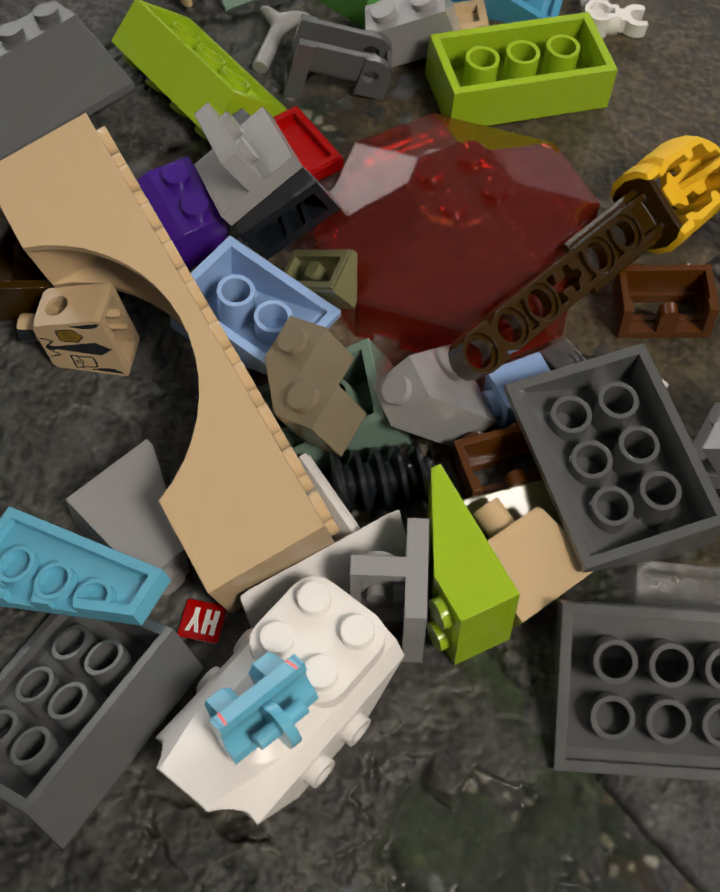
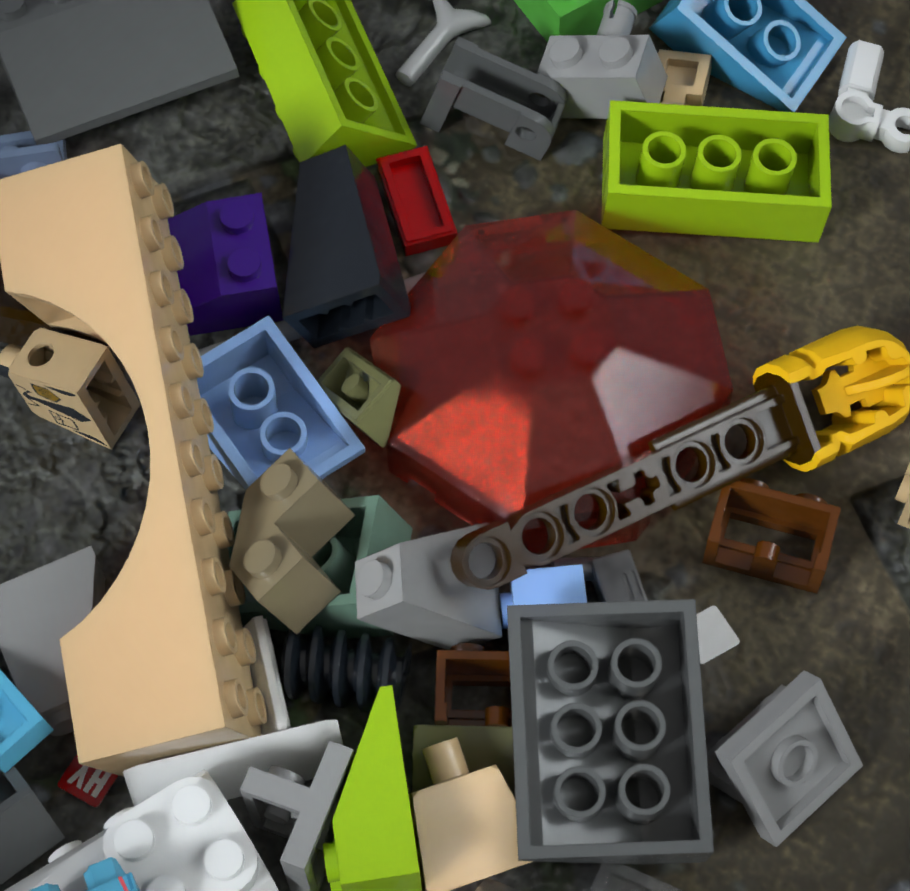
camera: 20 degrees right, 5 degrees up
light grey bracket [194,103,303,226] -> none

